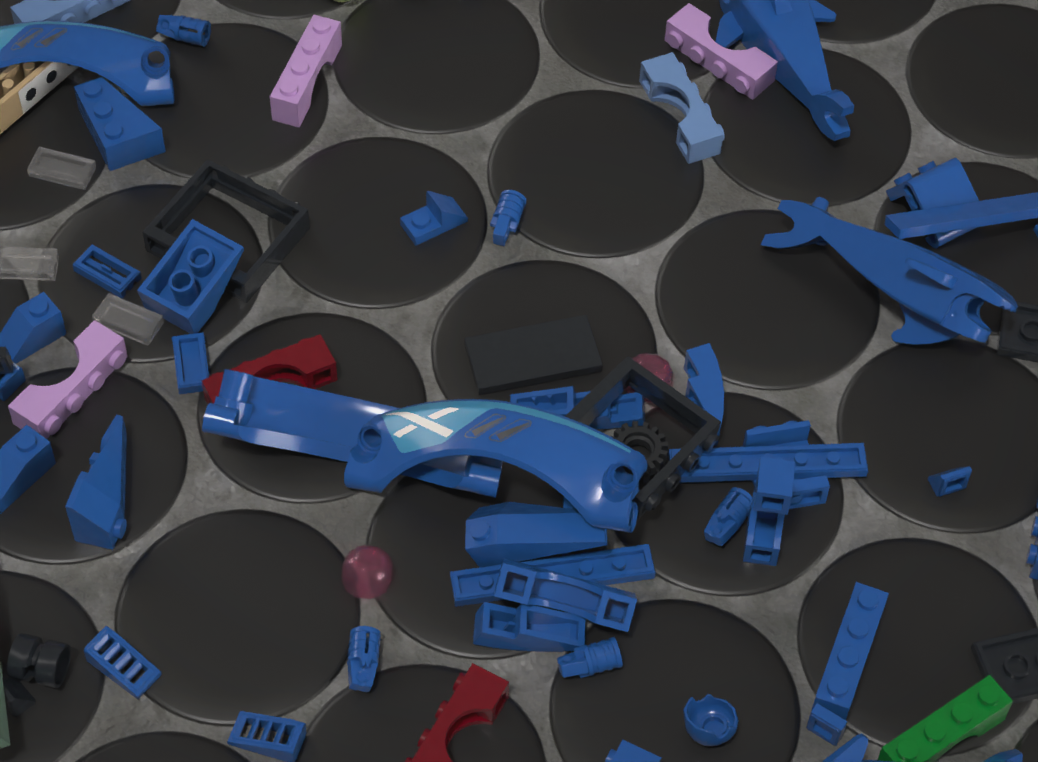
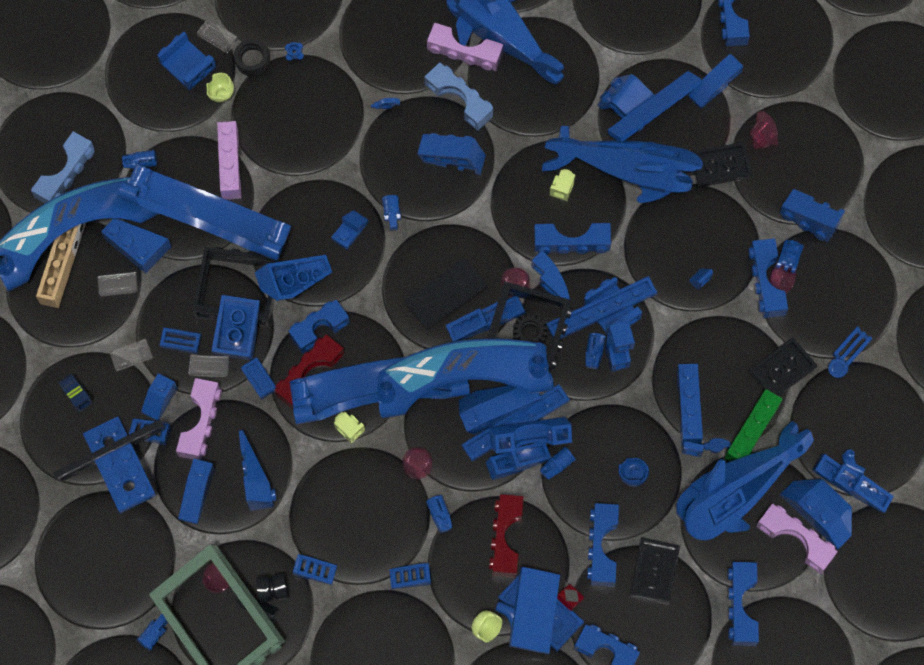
camera: 20 degrees left, 15 degrees up
none -> blue panel [117,164,292,261]
none -> blue wedge [254,255,332,301]
none -> blue arch [288,300,350,354]
none -> yellowish green brick [334,412,365,444]
none -> blue piece [371,98,400,109]
none -> blue wedge [417,133,486,175]
none -> blue arch [534,223,611,254]
none -> yellowish green brick [550,169,575,201]
none -> blue piece [704,438,731,454]

